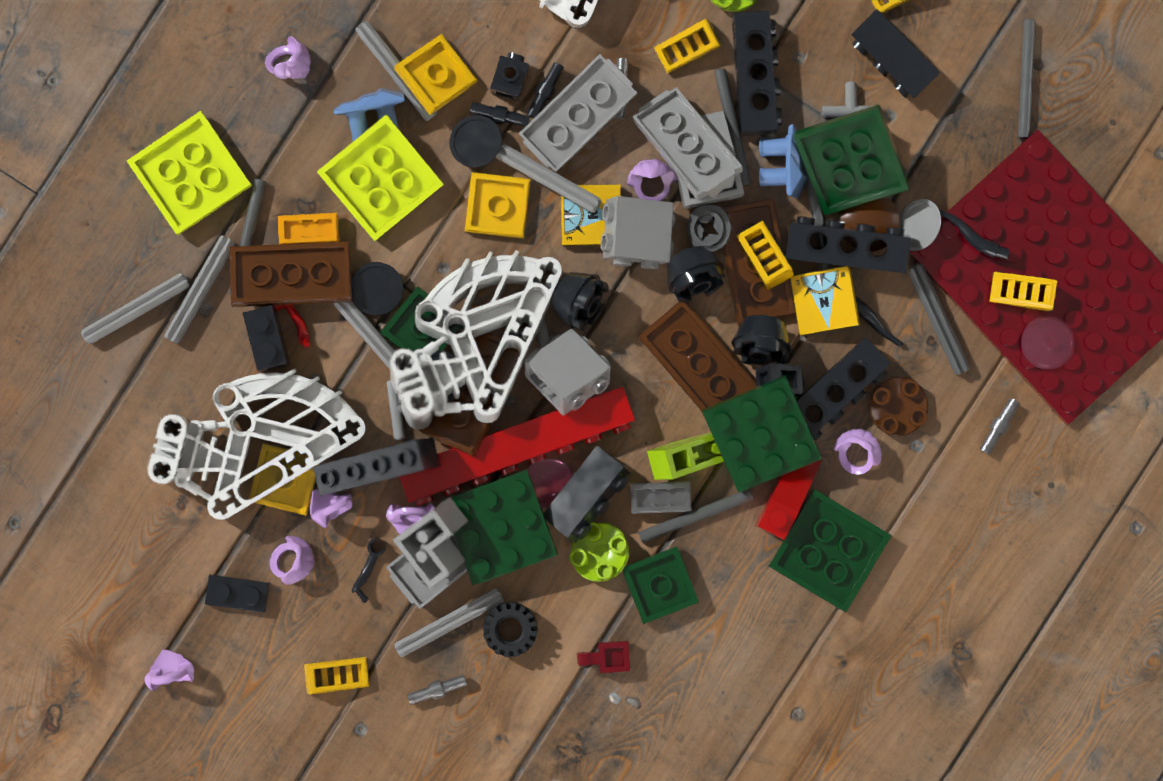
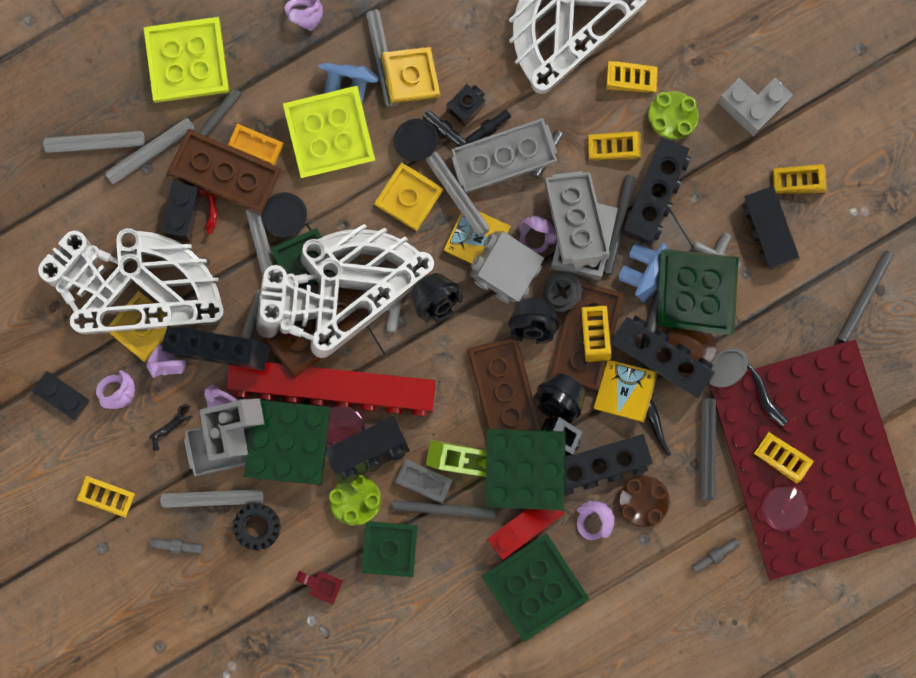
camera: 30 degrees right, 5 degrees down
light grey brick [525,328,611,415] -> none

